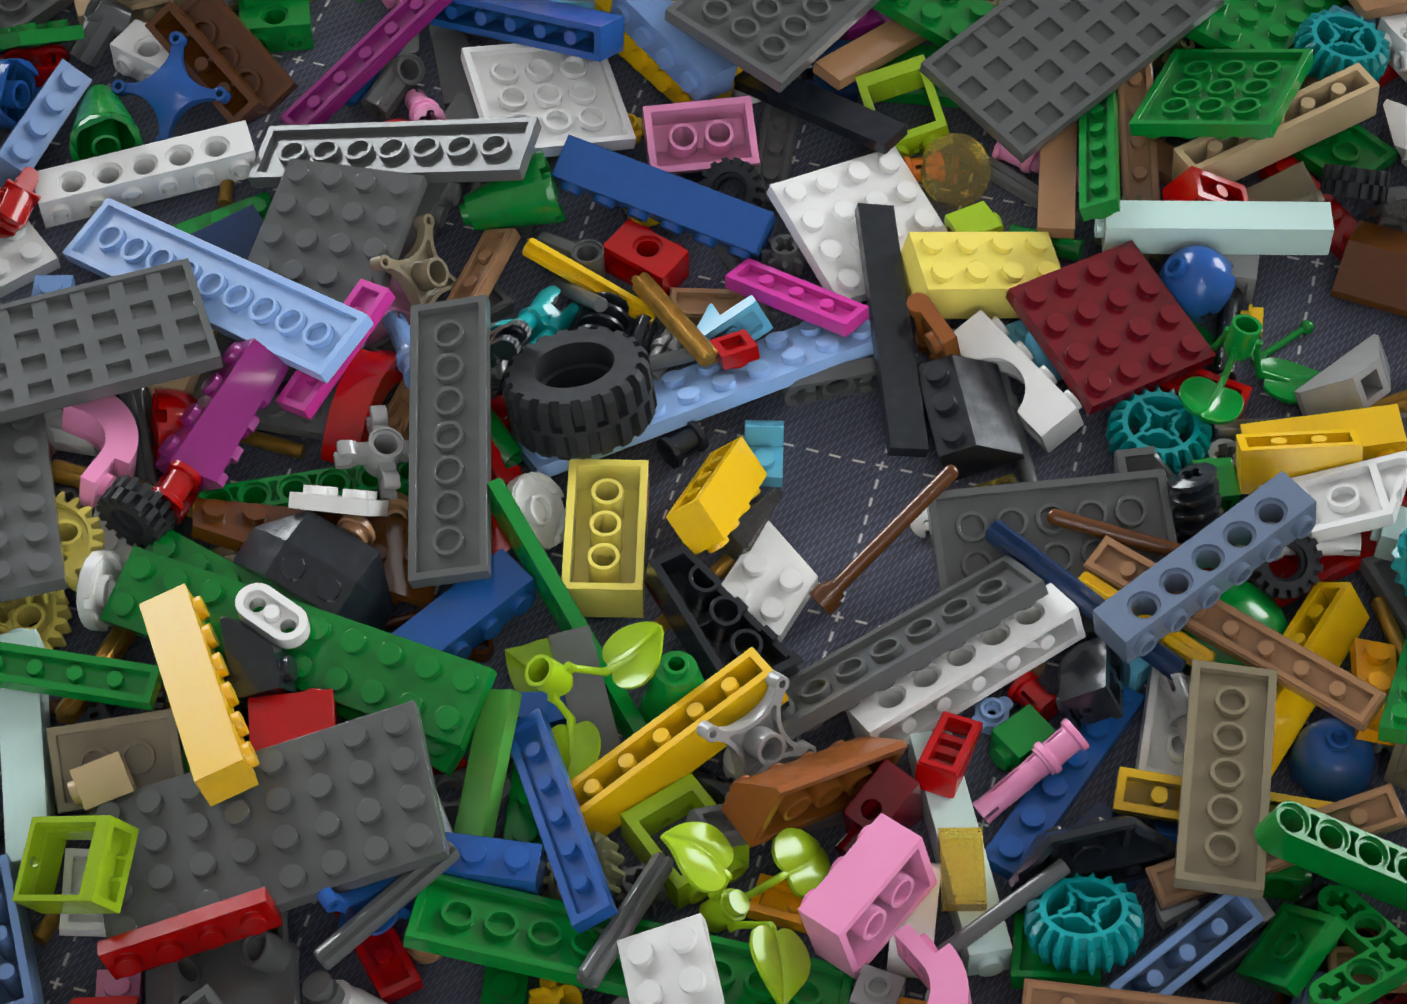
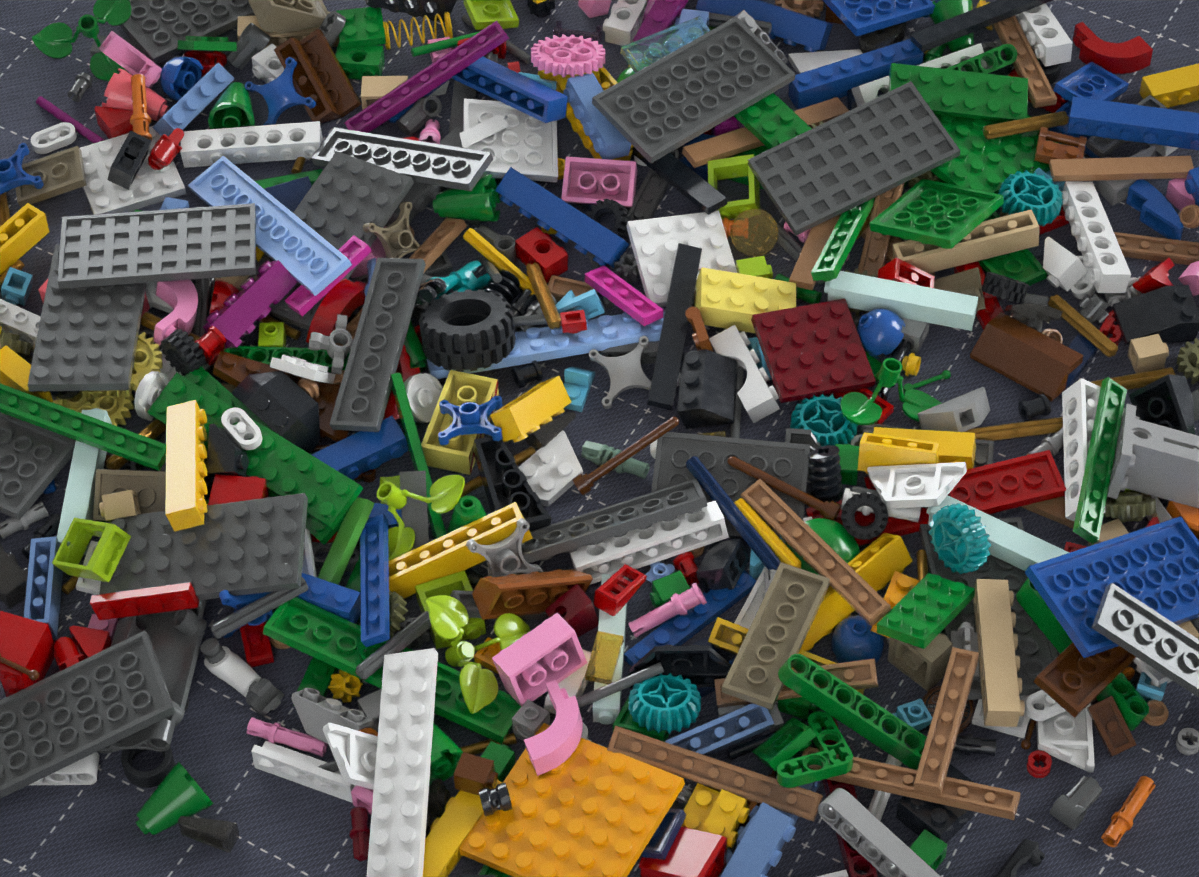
camera: 15 degrees right, 0 degrees up
sand blue brick [1093,471,1317,664] -> none
none -> lime brick [258,322,286,347]
none -> tan slope [361,76,408,110]
none -> blue piece [438,396,503,445]
none -> white sticker [460,114,510,148]
none -> sand green hinge [581,441,650,479]
none -> light grey piece [589,336,651,409]

